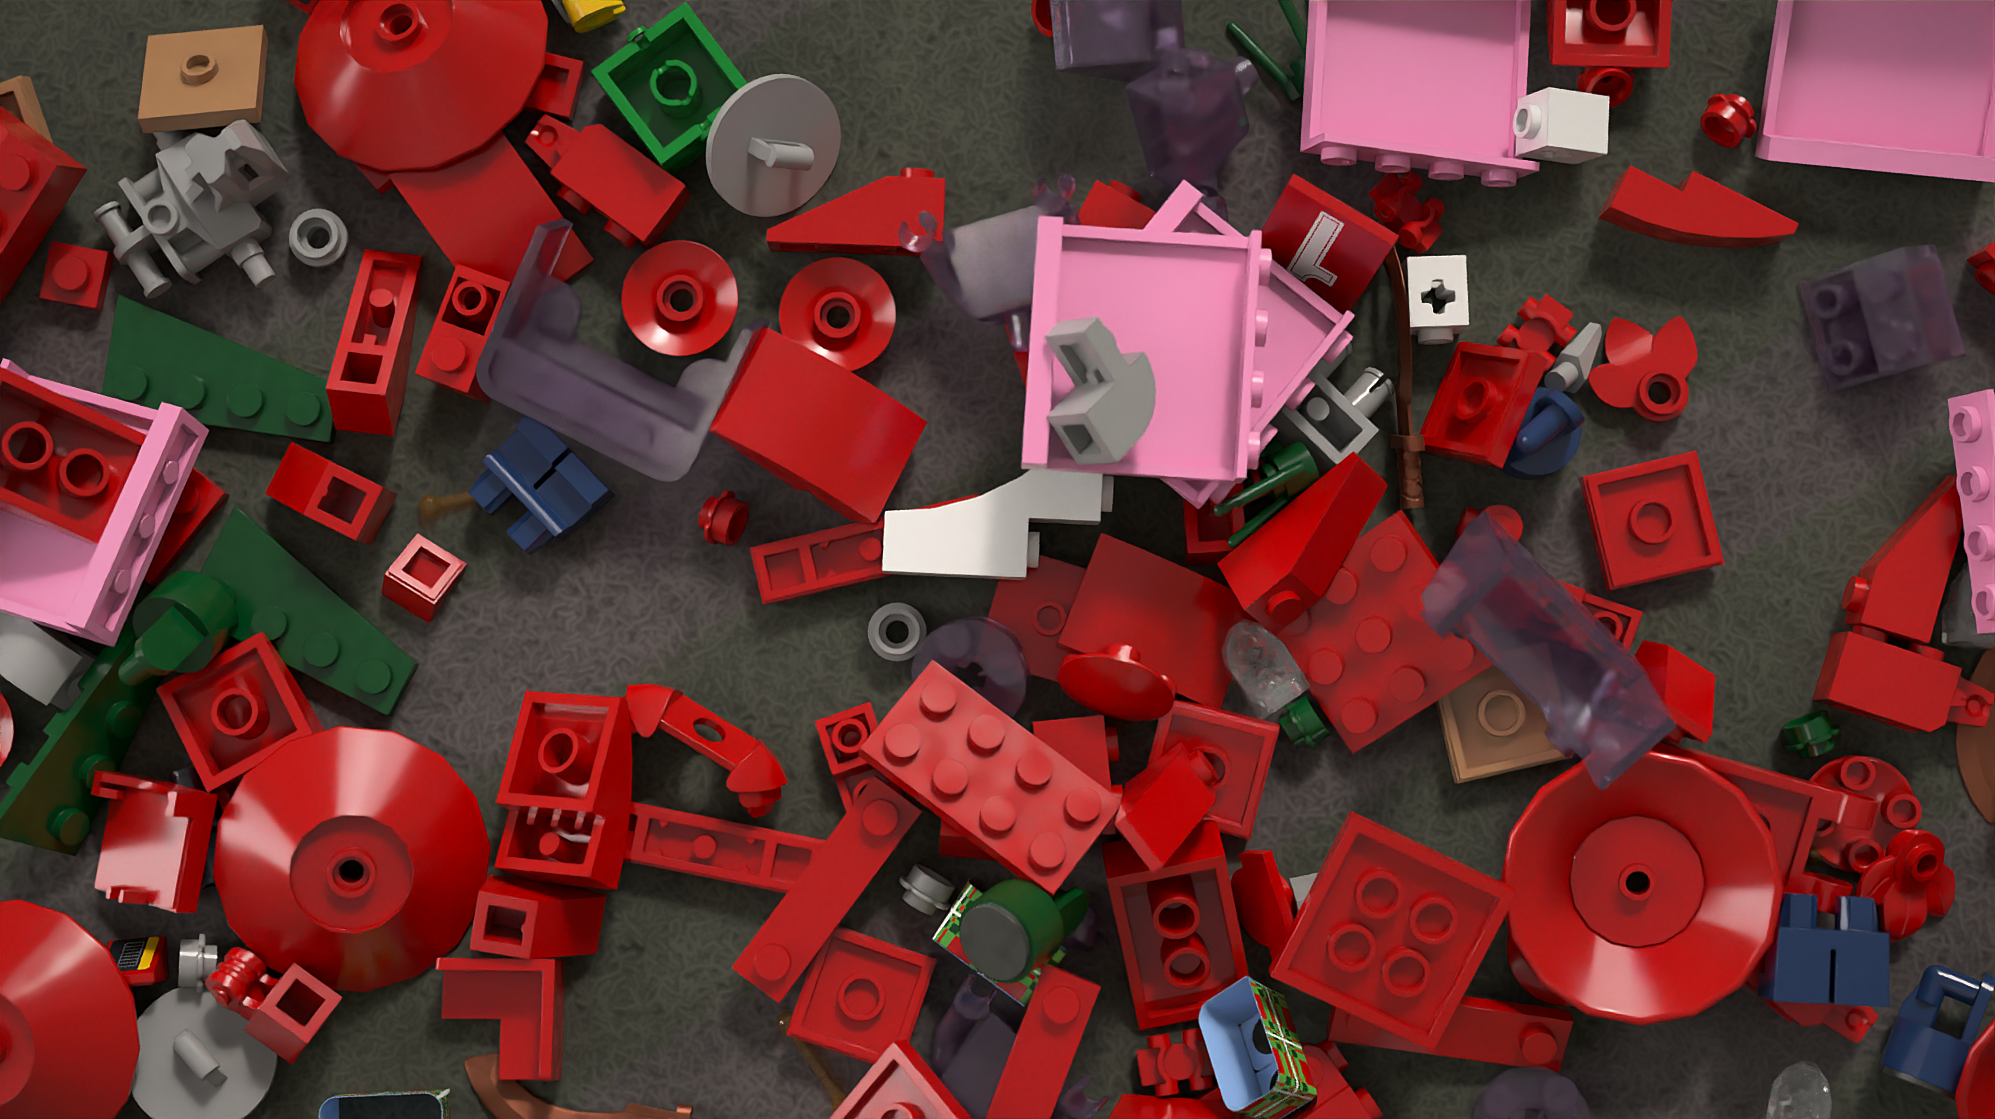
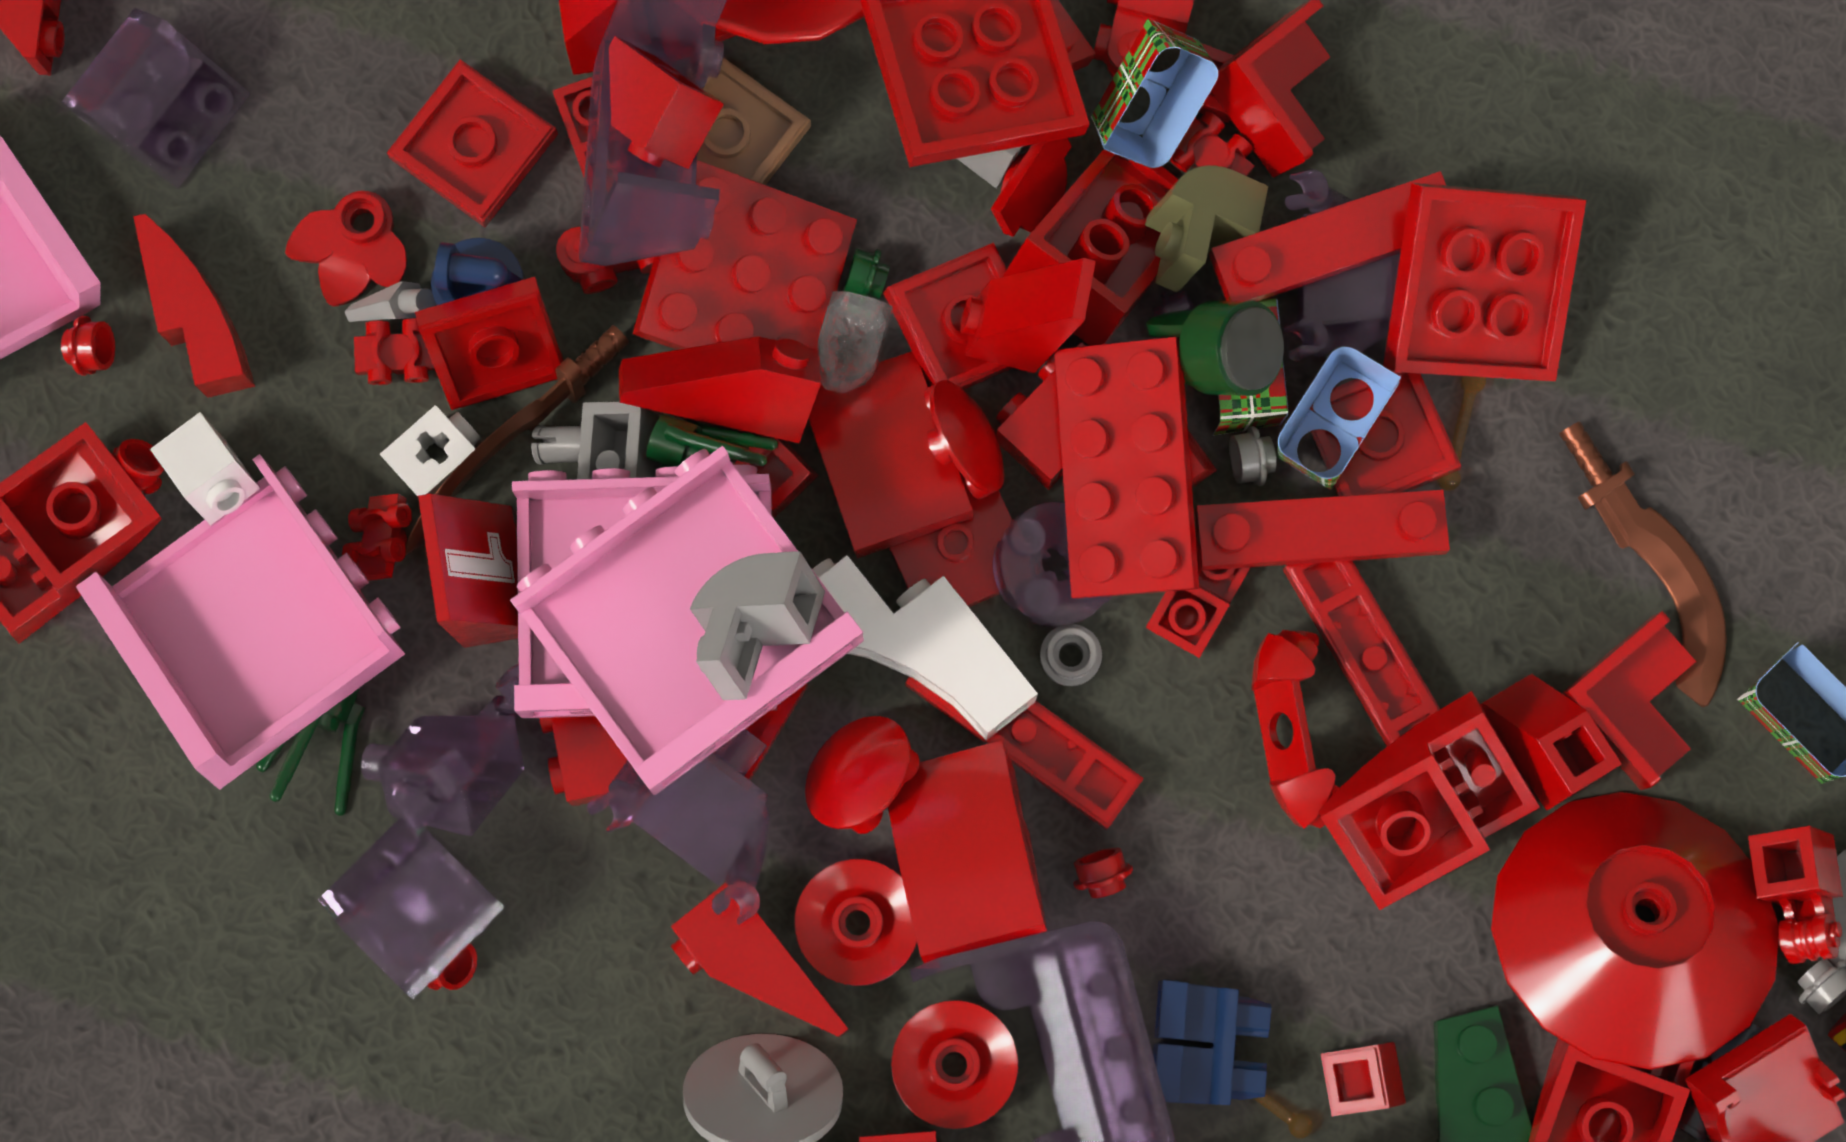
camera: 130 degrees left, 5 degrees down
none -> red slope [609,36,724,169]
none -> red dish [805,716,920,834]
none -> olive brick [1145,165,1268,292]
none -> light blue piece [1278,347,1401,490]

